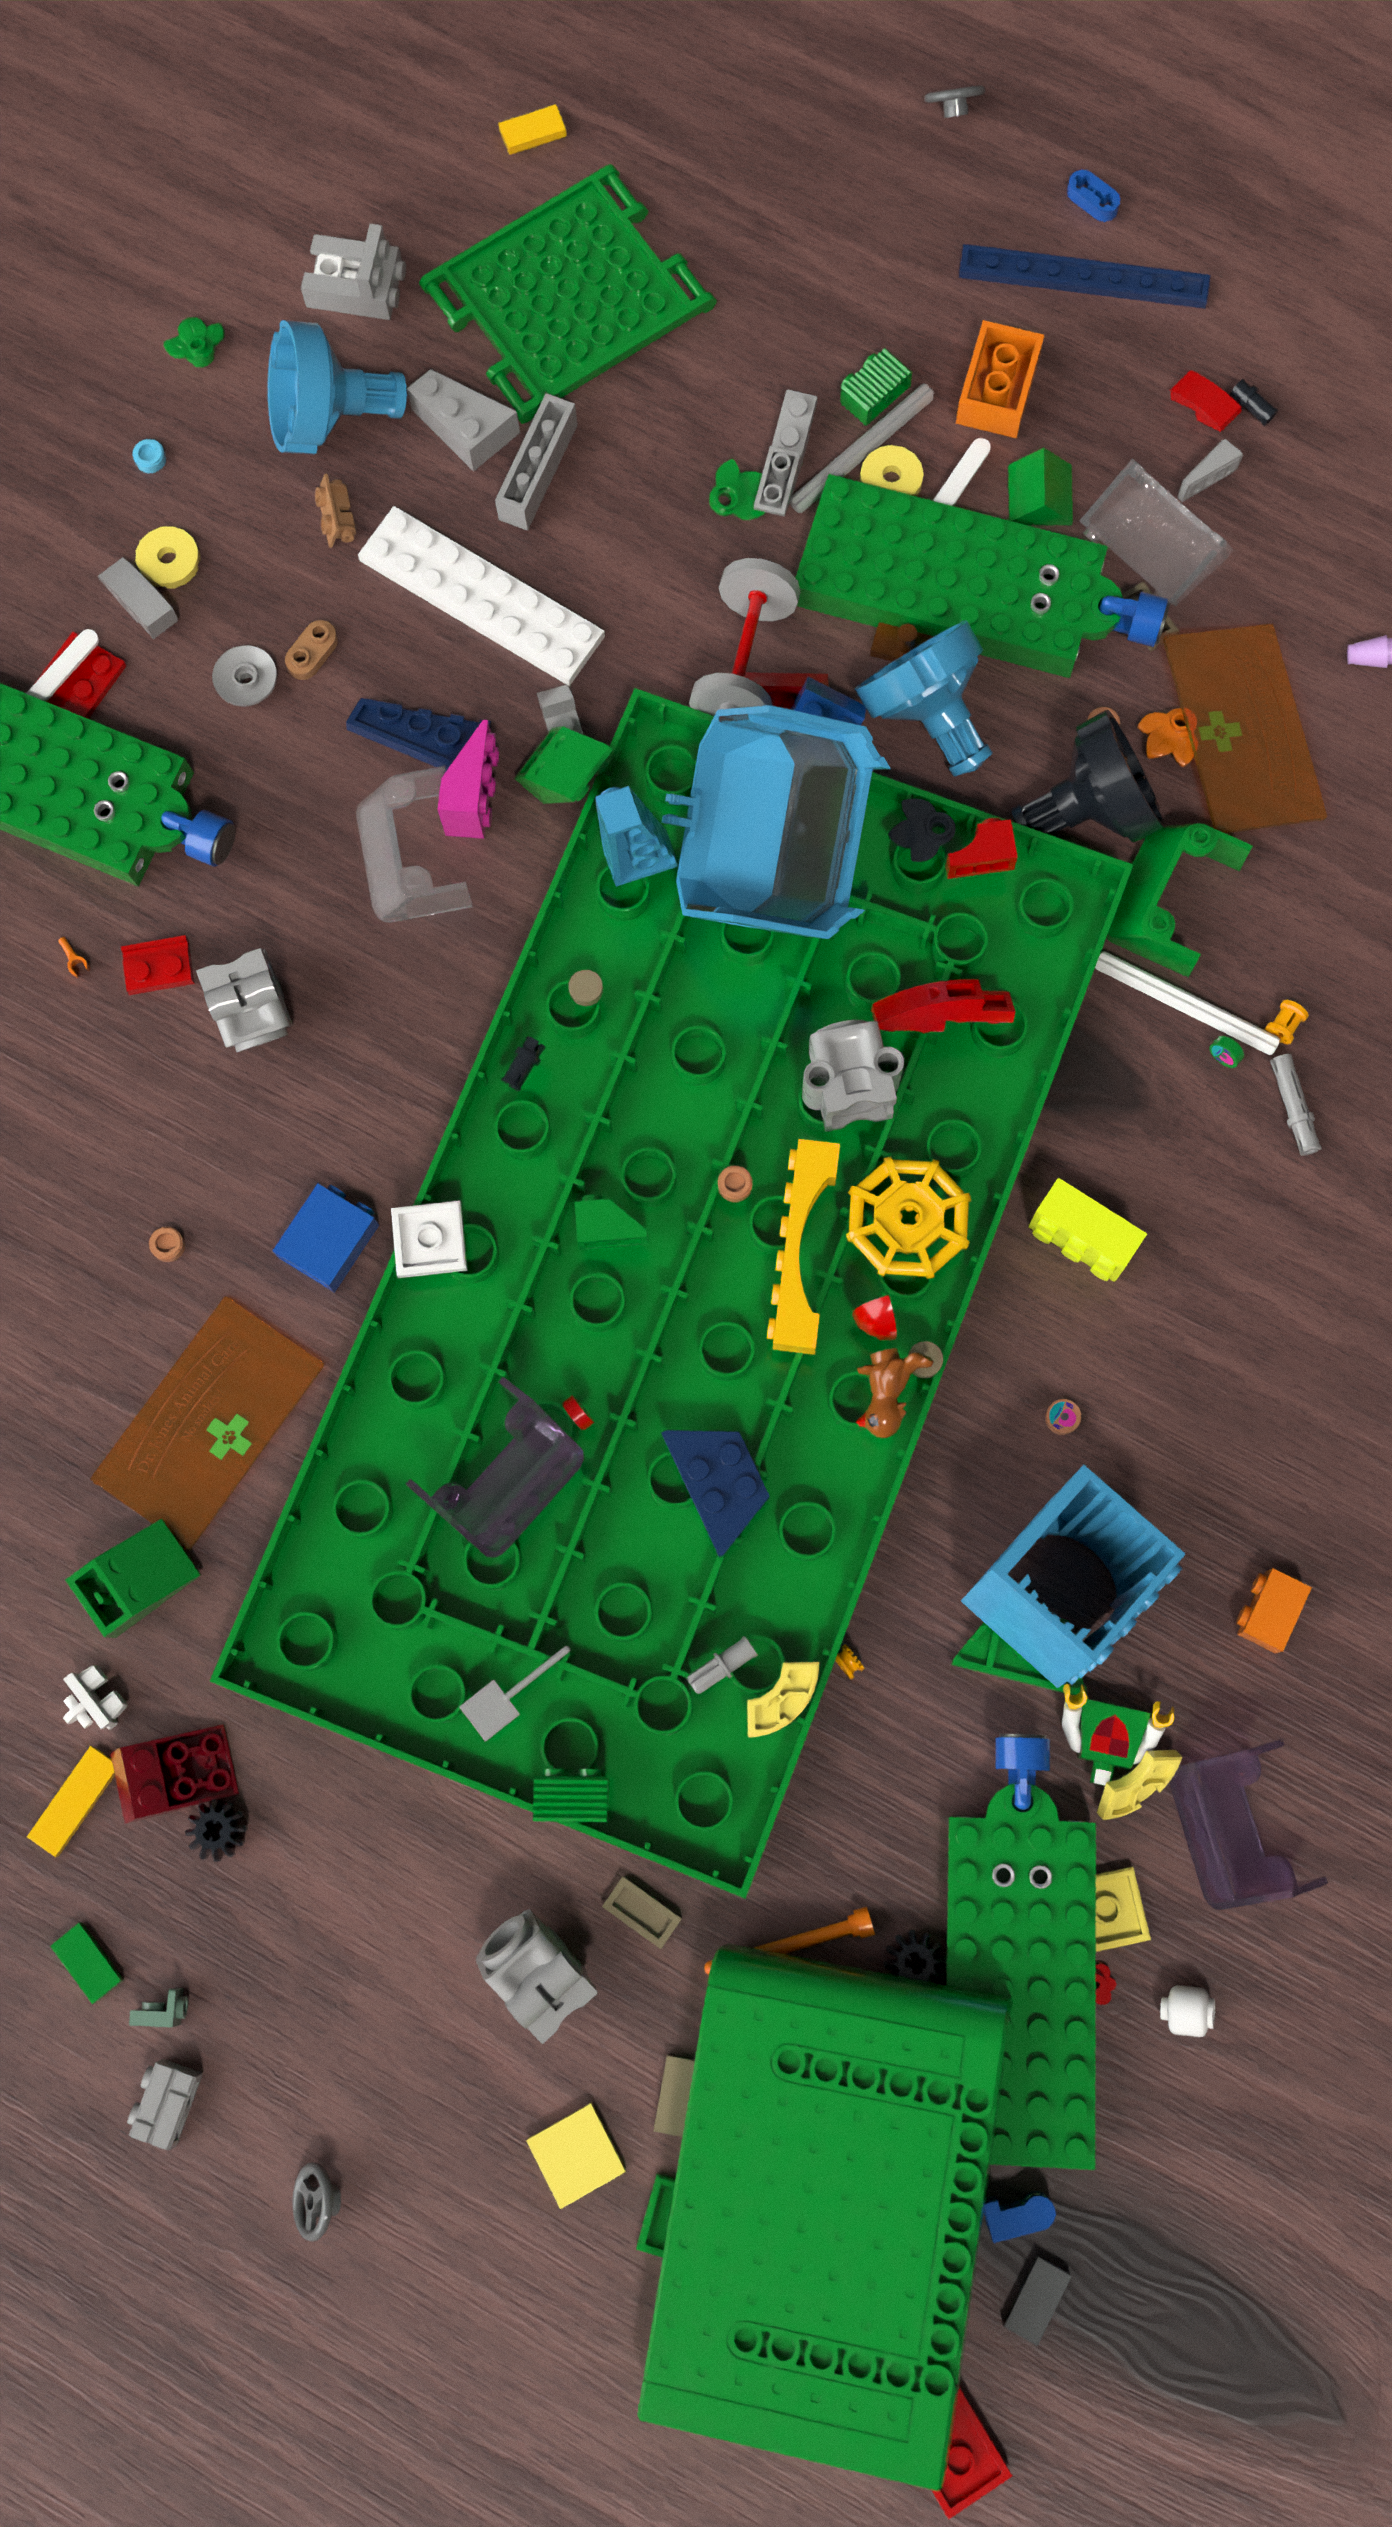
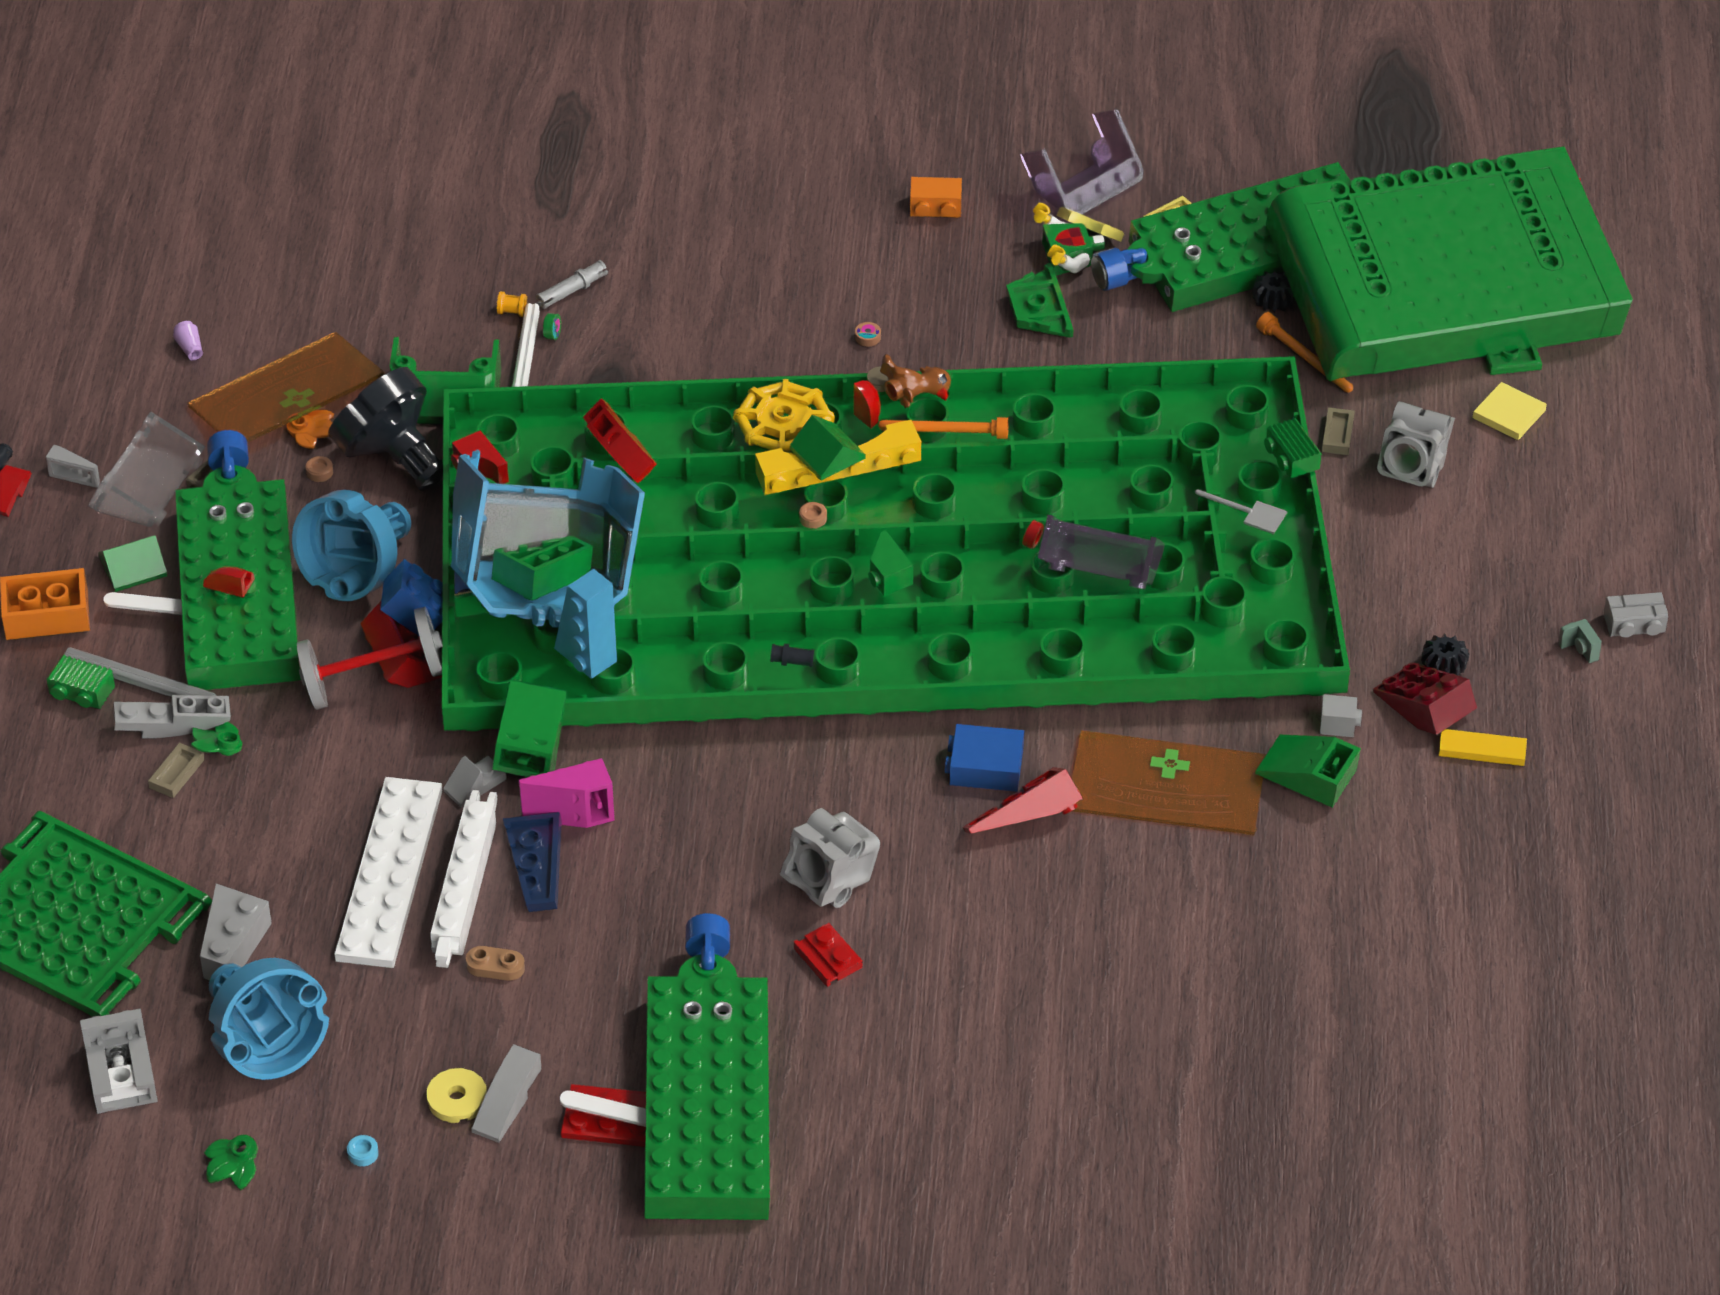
camera: 120 degrees left, 30 degrees down
green tile [50,1922,124,2004] -> none
orange hand [58,937,90,978] -> none
white hips [63,1665,128,1730] -> none
nougat tile [149,1227,185,1262] -> none
light grey dish [212,645,277,706] -> none
dark grey piece [292,2162,341,2242] -> none
medium nougat hinge [315,474,356,548] -> none
clear windscreen [356,766,473,923] -> none
white tile [391,1201,467,1278] -> none
light grey brick [495,393,577,531] -> none
dark tan tile [569,970,603,1006] -> none
dark tan tile [654,2054,695,2137] -> none
dark blue wing [661,1430,770,1558] -> none
light grey axle [687,1636,757,1694] -> none
light yellow tile [747,1662,819,1737] -> none
light grey piece [802,1020,904,1132] -> none
light yellow tile [860,445,924,496] -> none
reddish brown tile [870,622,934,662] -> none
dark azure piece [961,1465,1185,1688] -> none
neon yellow brick [1028,1178,1147,1282] -> none
white head [1161,1985,1215,2037] -> none
none -> dark tan tile [148,743,205,798]
none -> red brick [203,566,255,598]
none -> white hinge [431,790,497,968]
none -> green wedge [491,536,593,601]
none -> green slope [790,415,866,480]
none -> orange piece [878,417,1008,439]
none -> wedge [963,767,1083,834]
none -> light grey brick [1320,694,1362,737]

